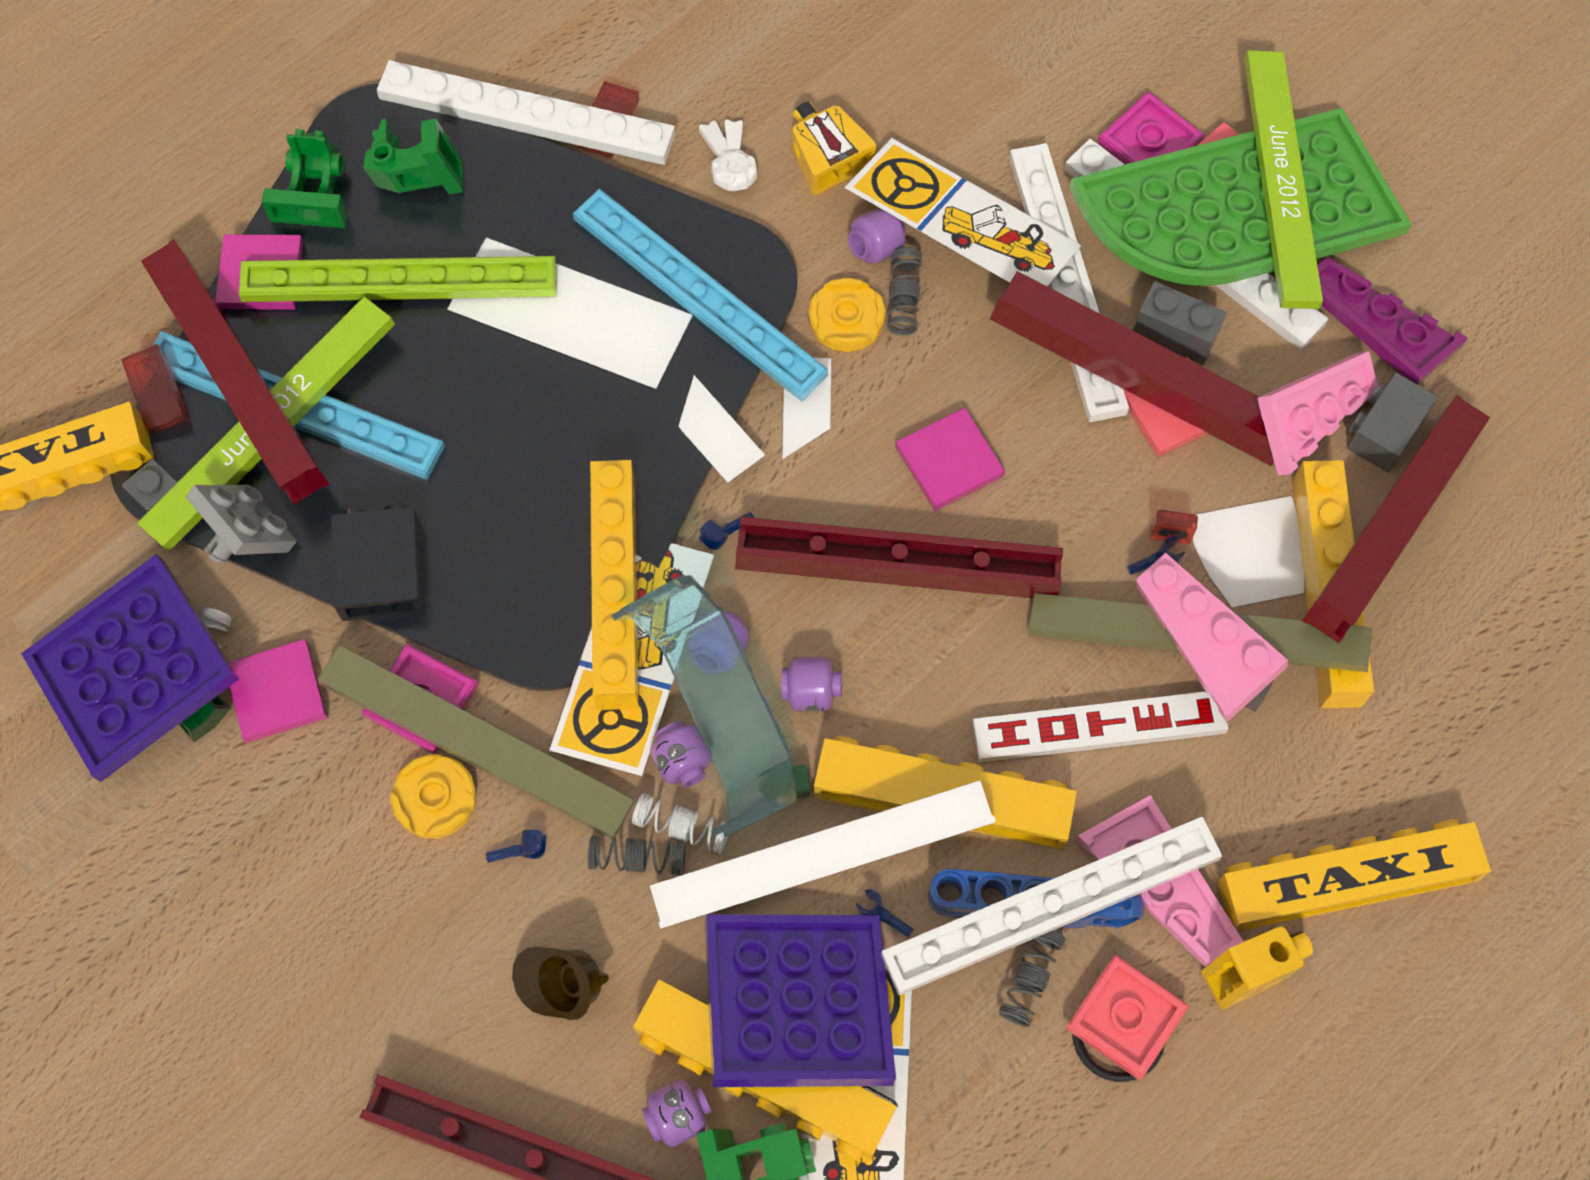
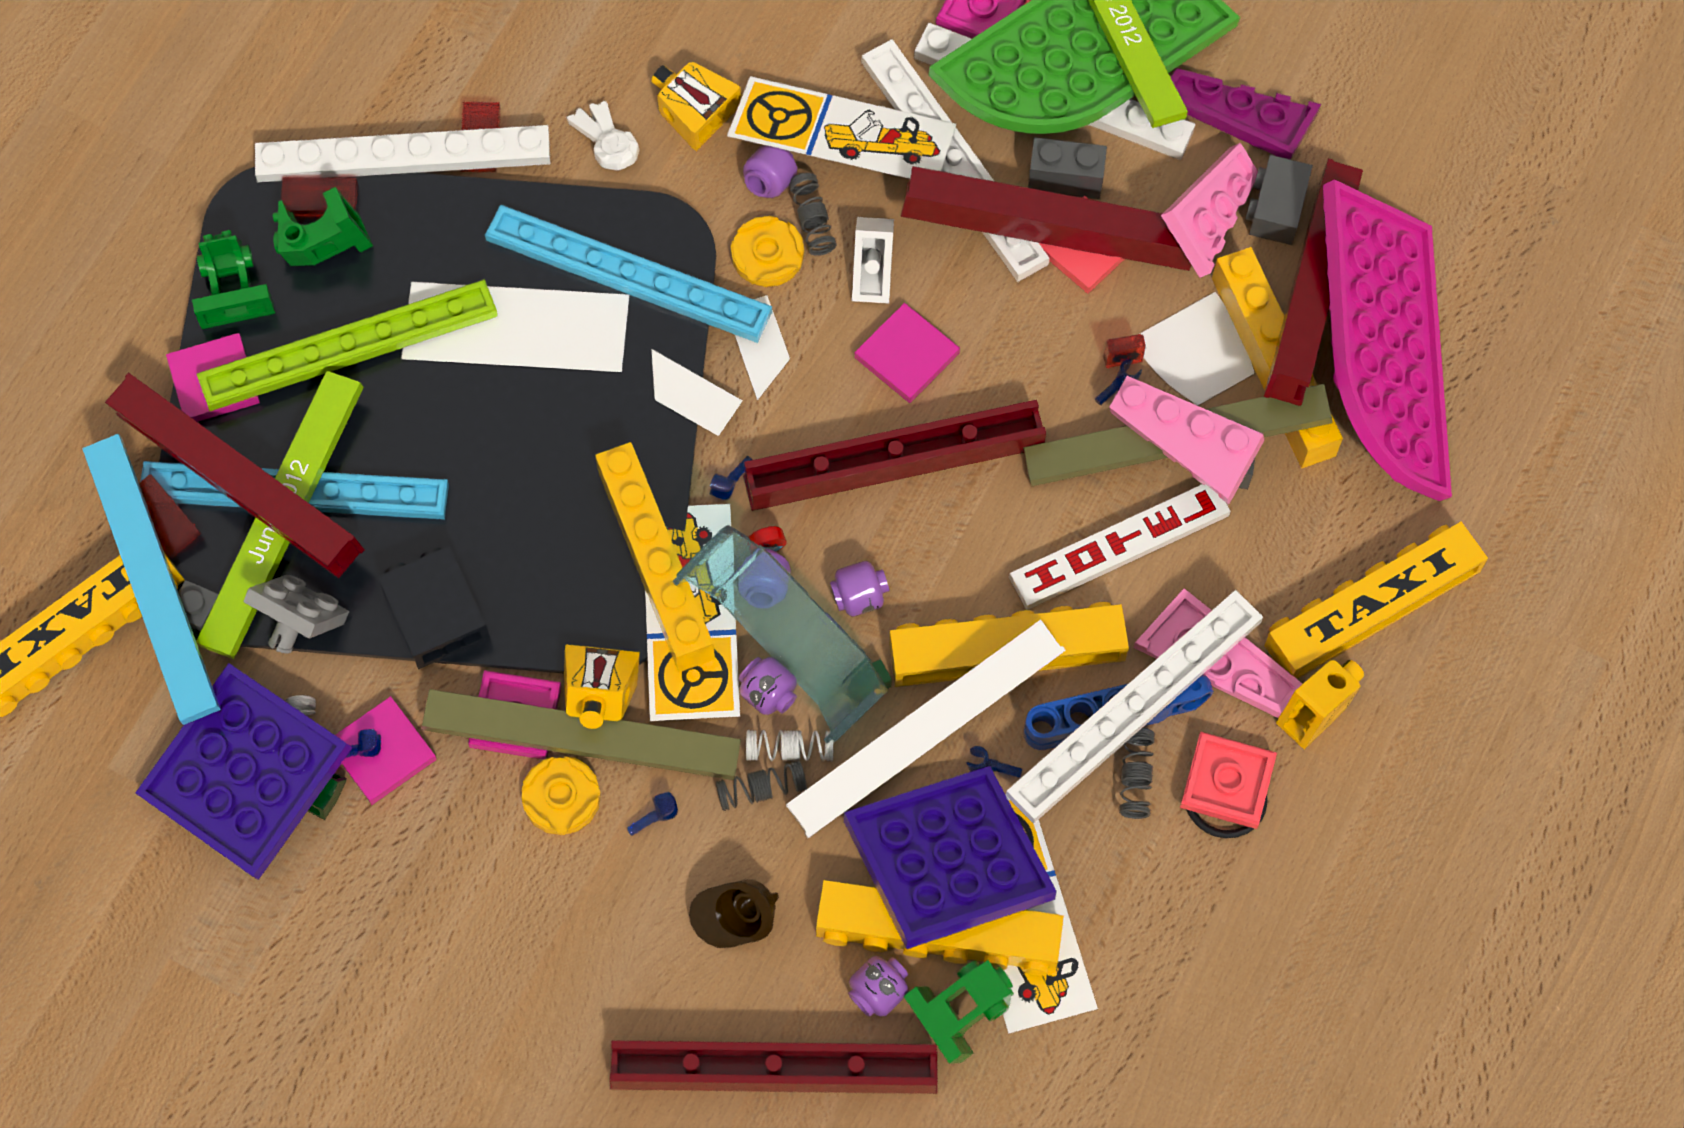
camera: 20 degrees left, 0 degrees up
none -> medium azure tile [82,434,221,725]
none -> clear red tile [281,177,358,216]
none -> clear blue hand [346,729,381,758]
none -> yellow torso [564,644,640,729]
none -> red tile [746,526,787,553]
none -> white slope [852,217,894,303]
none -> dark pink plate [1323,179,1452,501]

